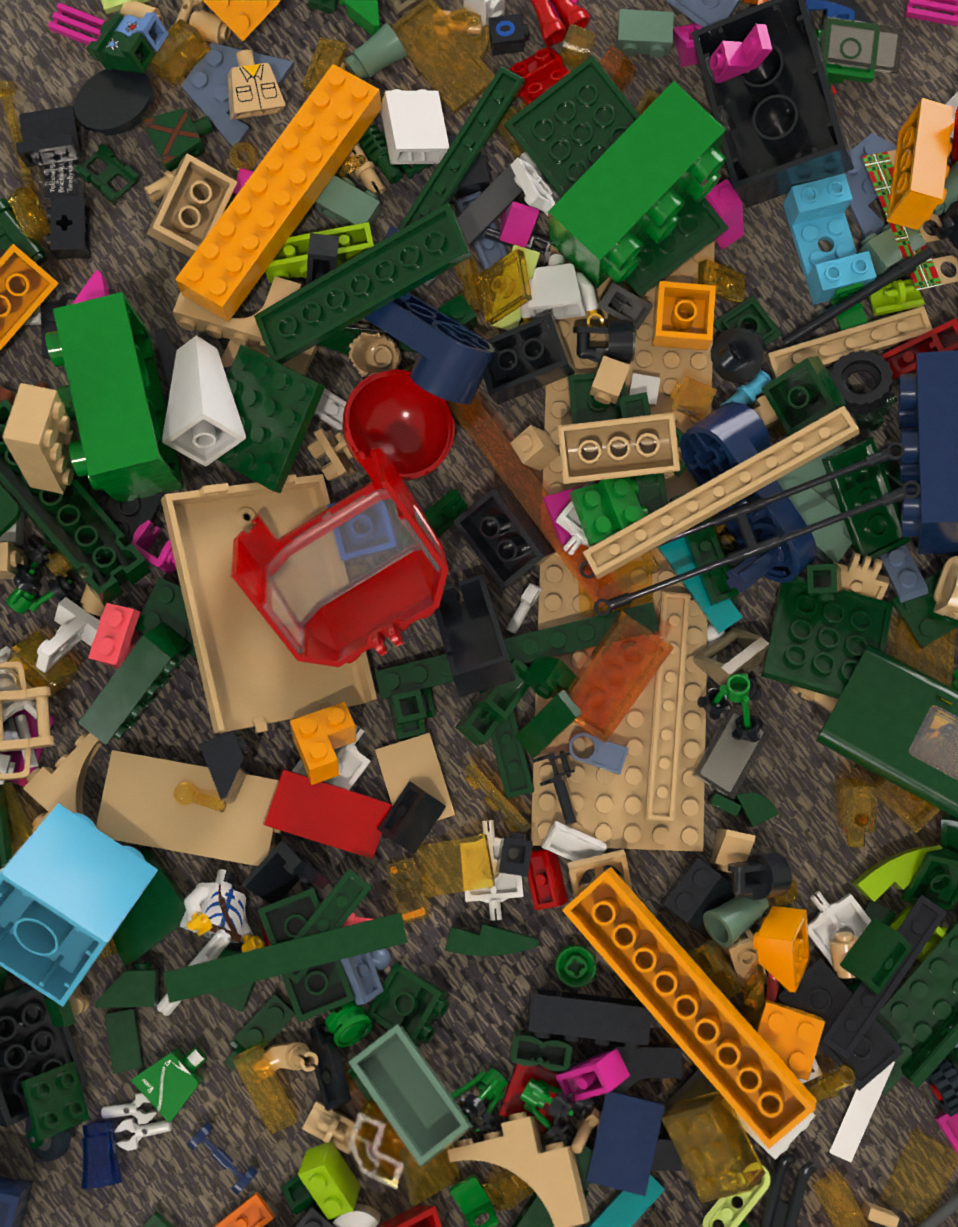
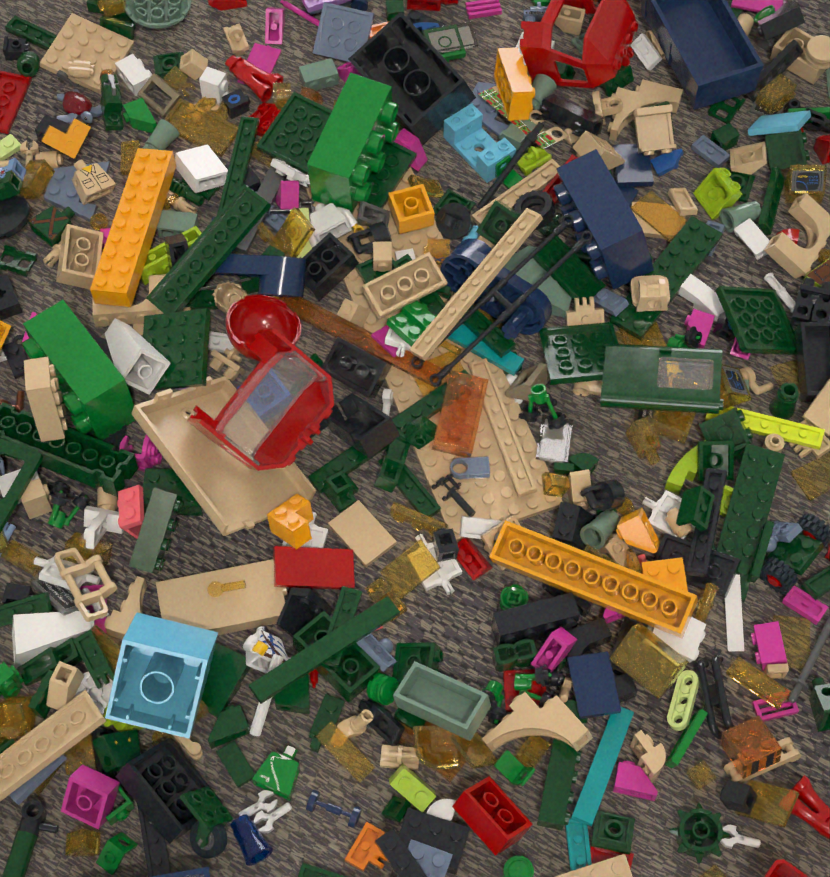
camera: 20 degrees left, 20 degrees down
dark green tile [44,997,76,1027] -> none
clear yellow plate [45,551,72,578] -> none
black slope [199,730,253,804] -> none
black panel [377,781,446,854] -> none
dark green slope [445,922,539,956] -> none
dark green tile [516,690,582,758] -> none
dark pink slope [710,24,772,83] -> none
dark green brick [807,563,842,602] -> none
none -> clear yellow brick [542,472,570,498]
none -> dark pink piece [751,621,787,671]

